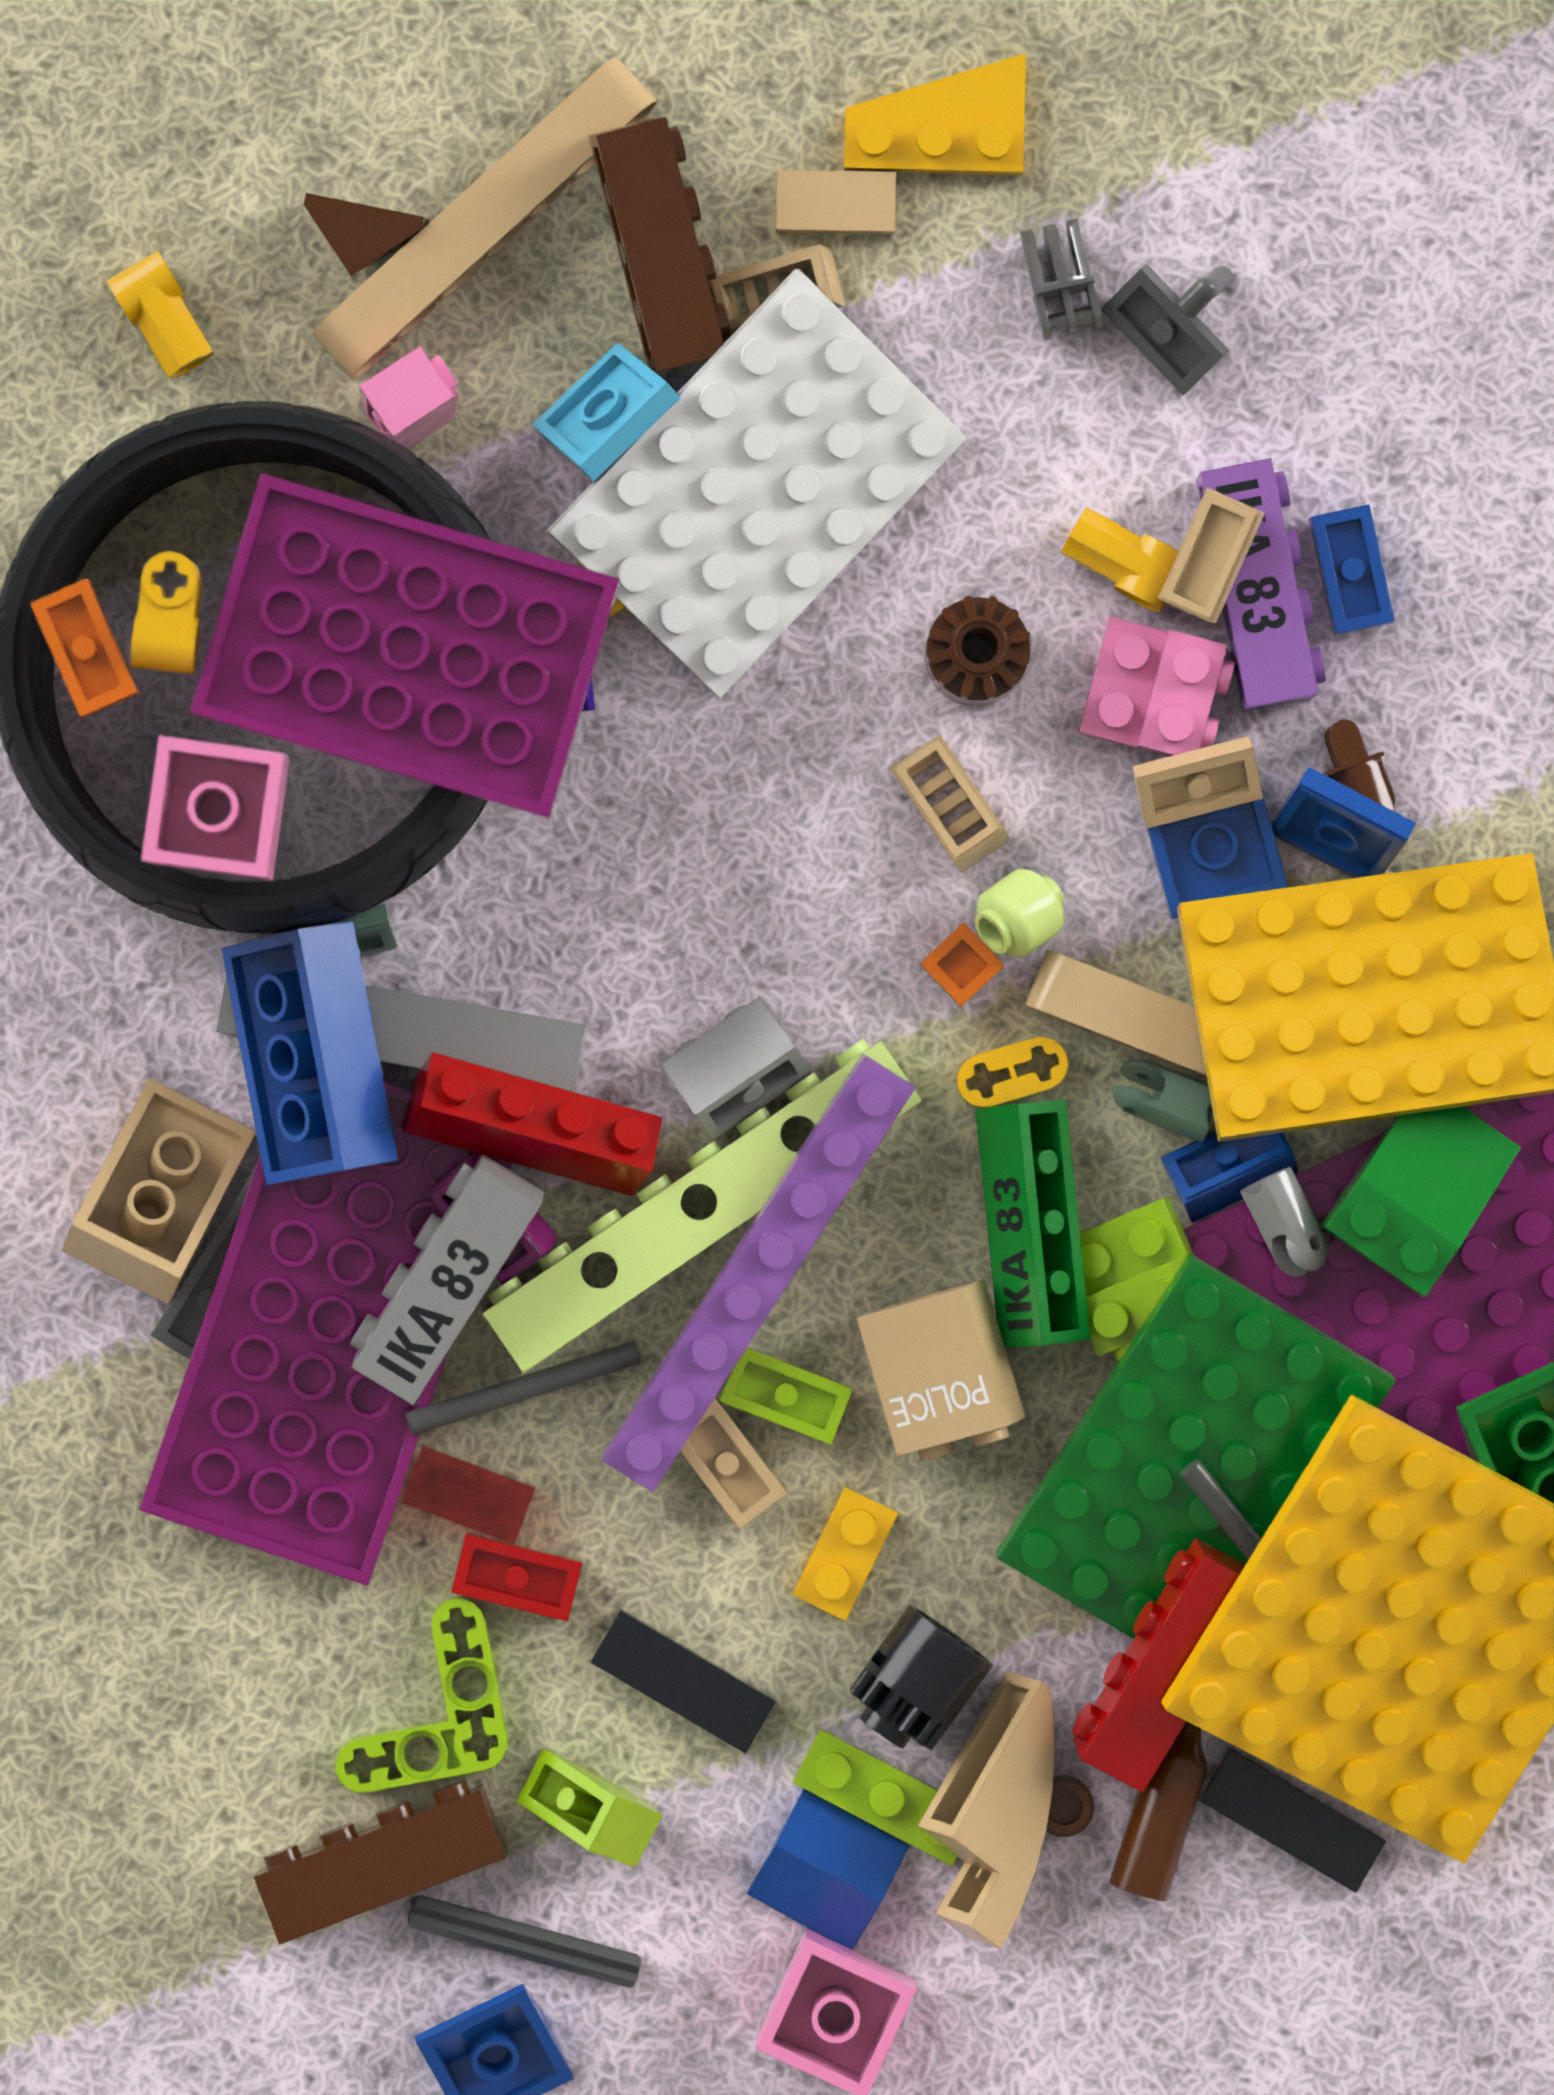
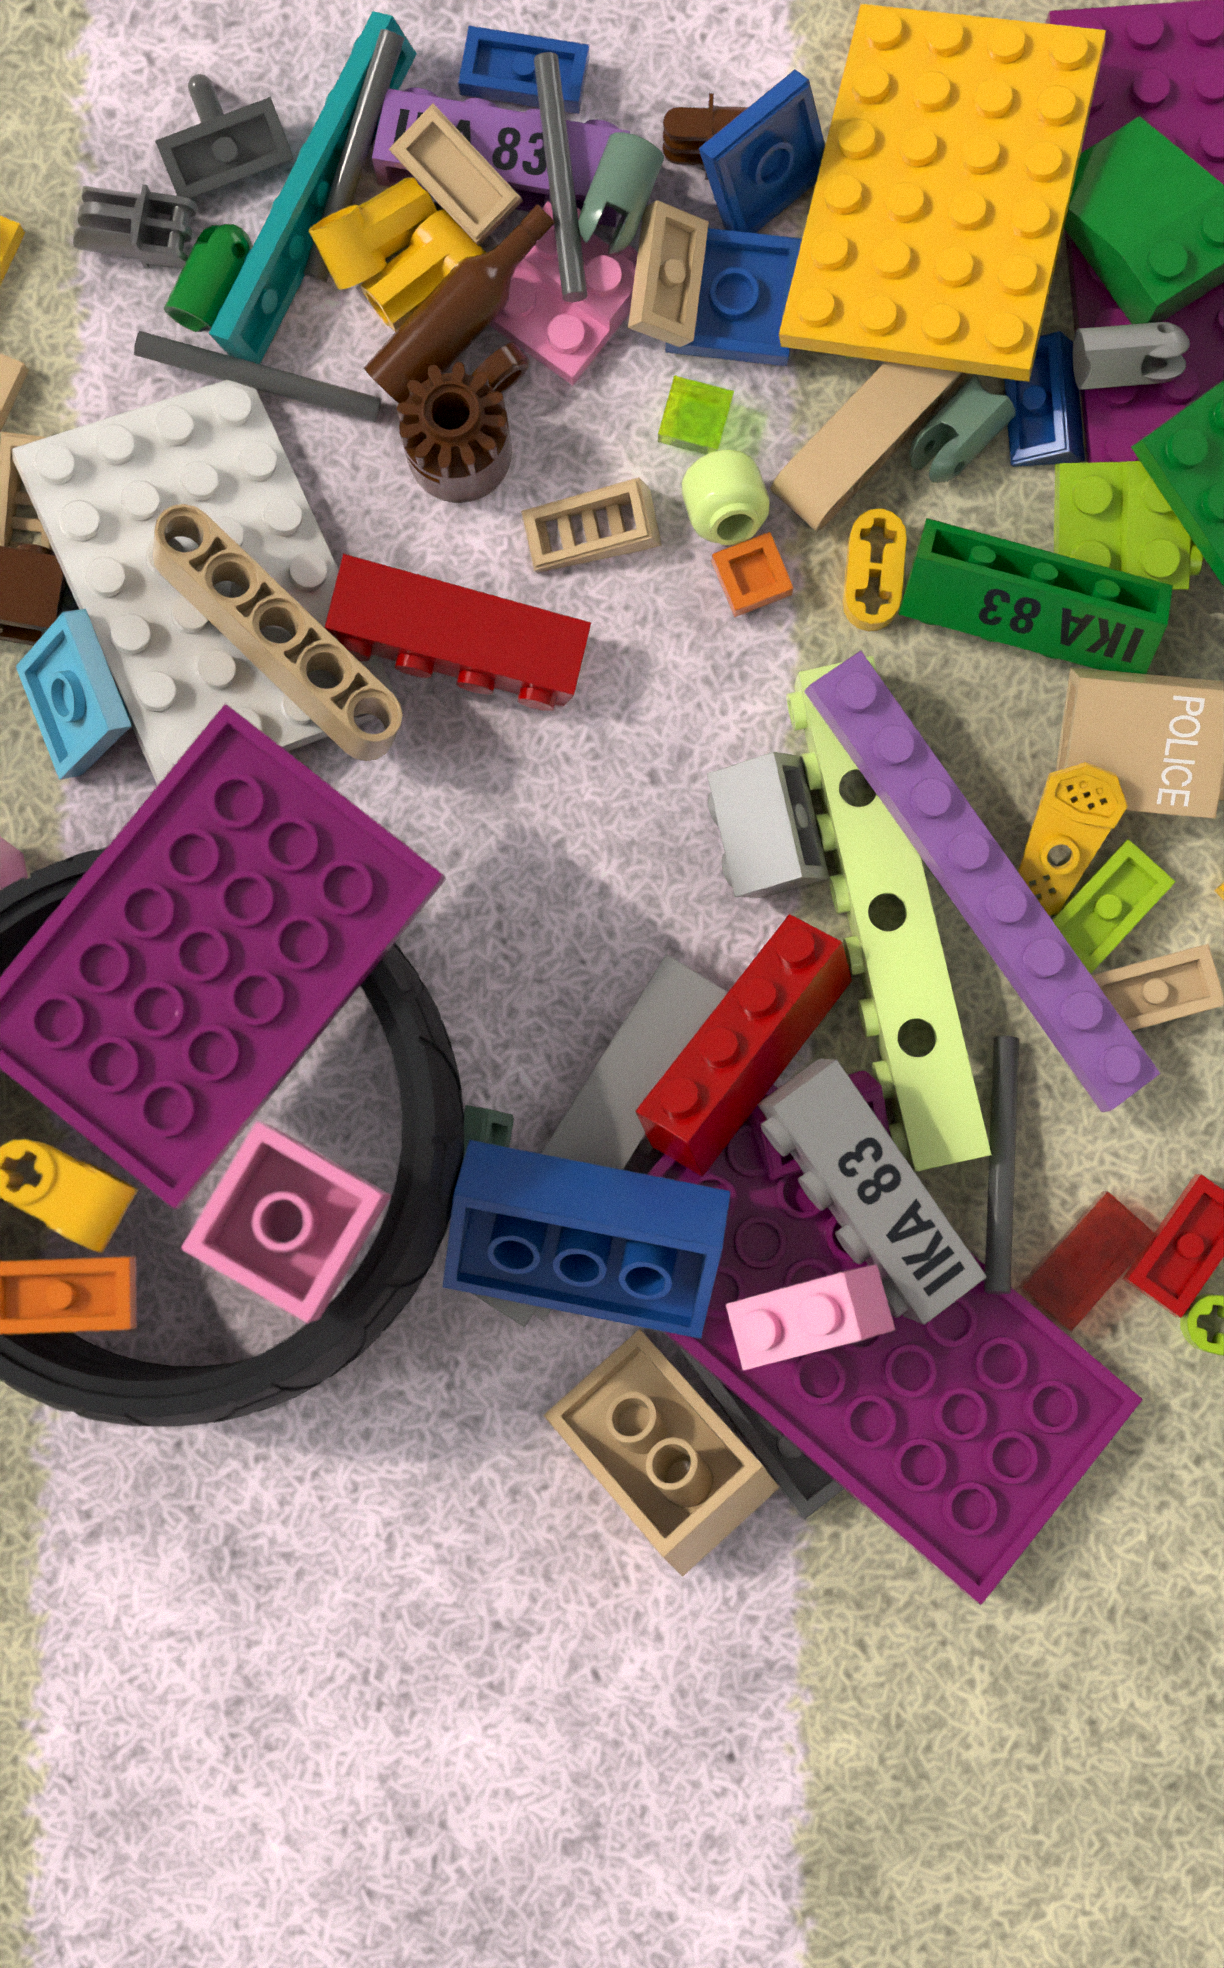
camera: 60 degrees left, 5 degrees down
none -> dark grey bar [134,331,382,422]
none -> tan beam [153,504,403,761]
none -> green piece [164,224,253,332]
none -> teal plate [208,11,417,364]
none -> dark grey bar [303,29,404,283]
none -> yellow piece [309,177,437,290]
none -> red brick [324,554,591,711]
none -> reddish brown piece [364,204,555,404]
none -> reddish brown tile [471,342,529,394]
none -> dark grey bar [534,52,588,302]
none -> sand green piece [578,132,664,254]
none -> clear neon green plate [658,375,734,455]
none -> bright pink brick [726,1264,895,1370]
none -> yellow piece [1018,762,1128,916]

